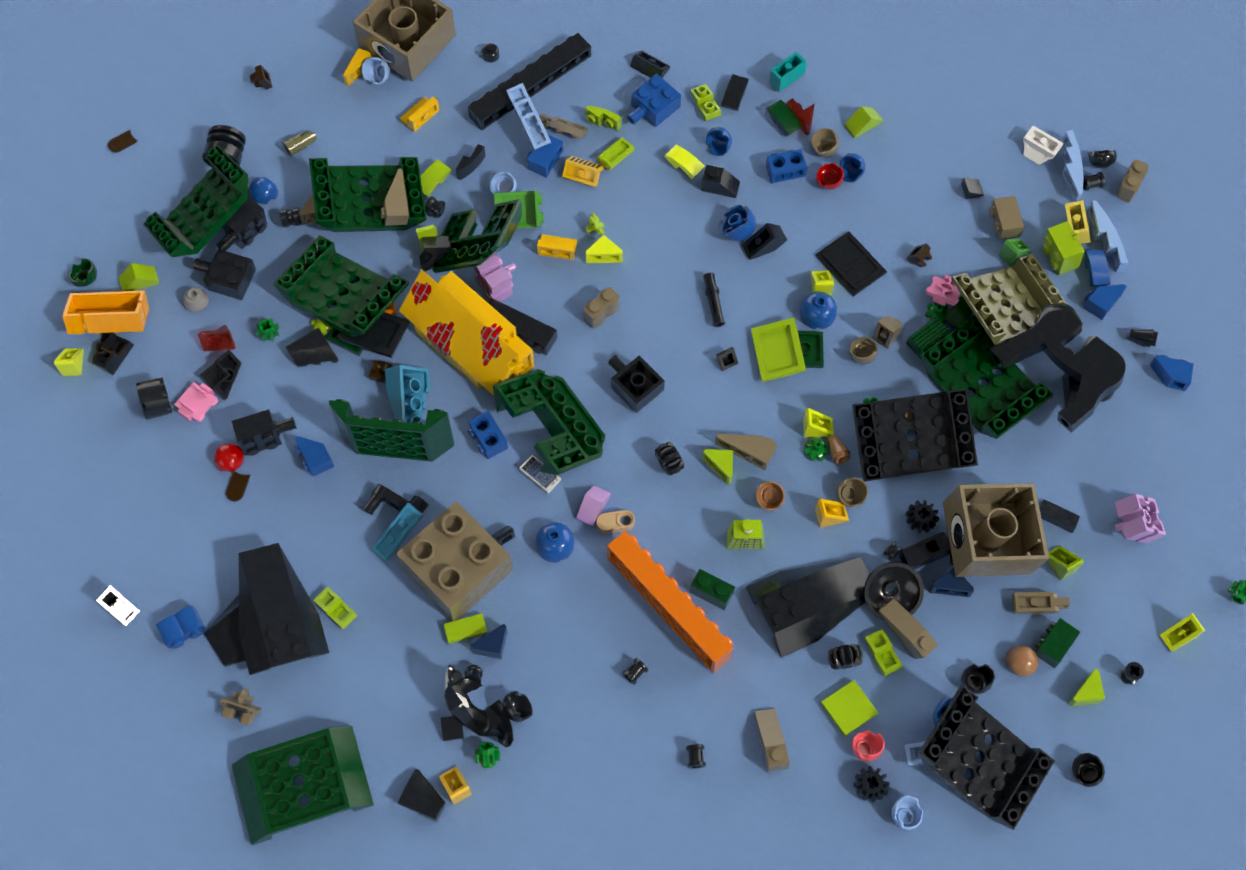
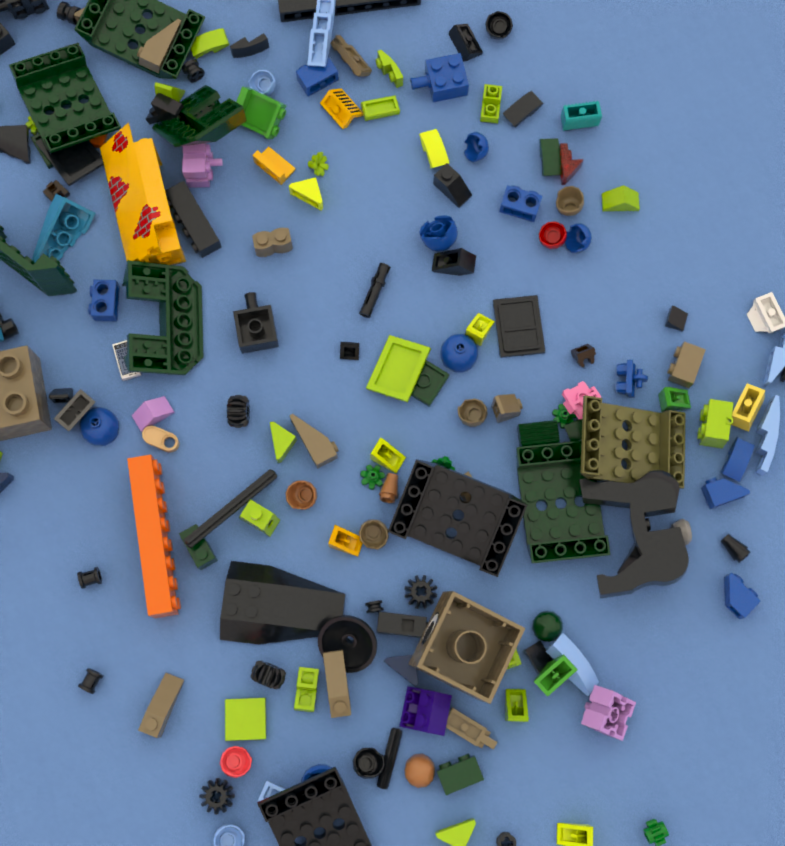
camera: 30 degrees right, 10 degrees up
none -> dark grey brick [54,389,95,432]
none -> black axle [184,469,277,548]
none -> black axle [377,728,403,789]
none -> dark purple slope [399,686,452,736]
none -> black hair [485,11,513,39]
none -> dark green hair [532,611,563,642]
none -> bright green slope [534,654,578,697]
none -> light blue slope [546,633,599,696]
none -> blue hips [616,360,648,398]

